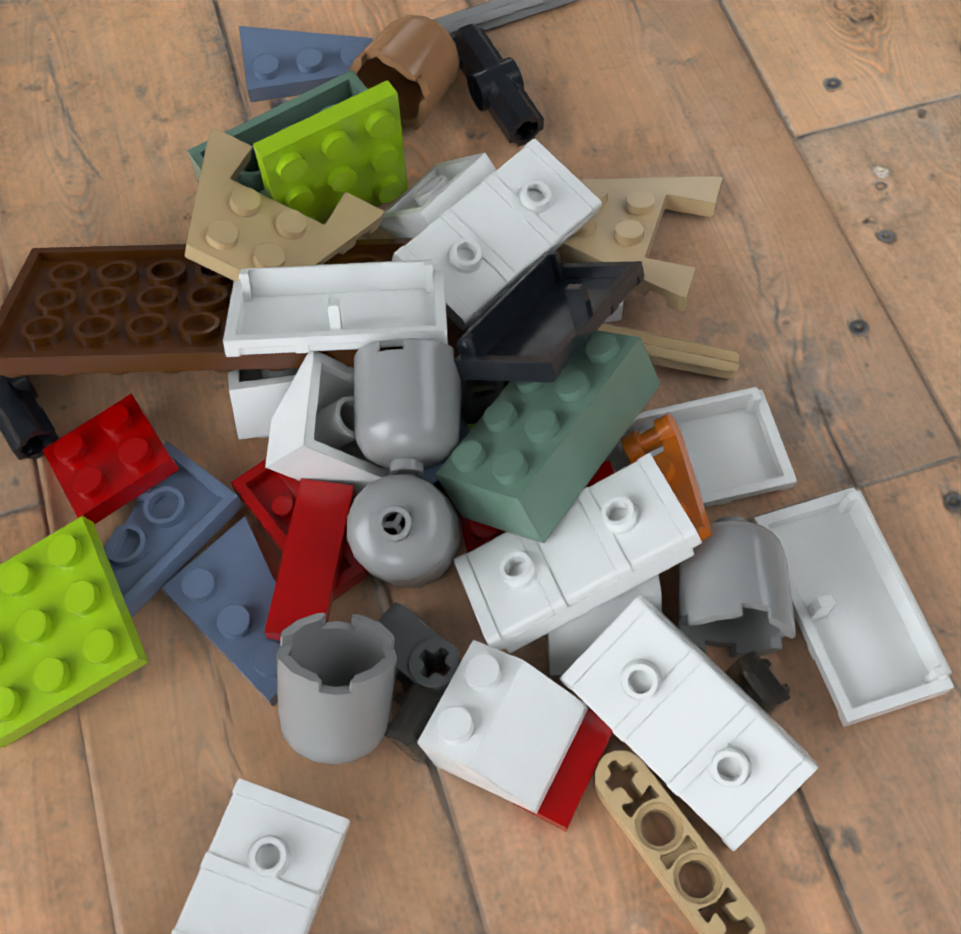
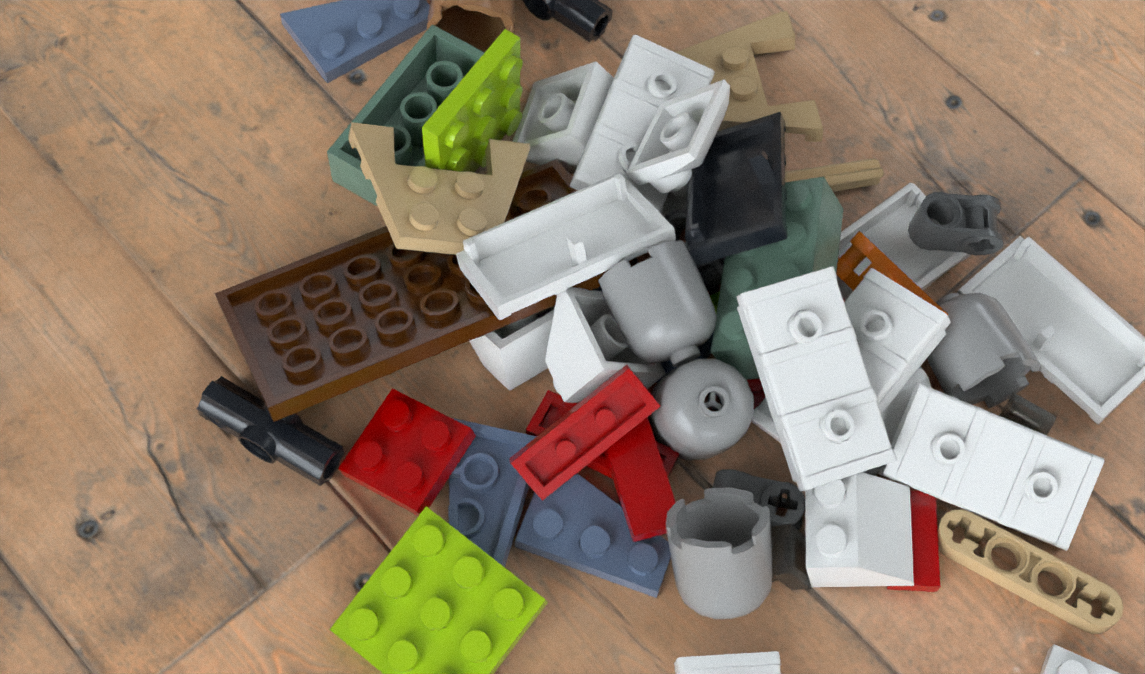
camera: 30 degrees left, 0 degrees up
none -> red plate [510,364,661,501]
none -> white slope [626,79,730,193]
none -> white container [736,266,897,492]
none -> dark grey piece [908,192,1004,255]

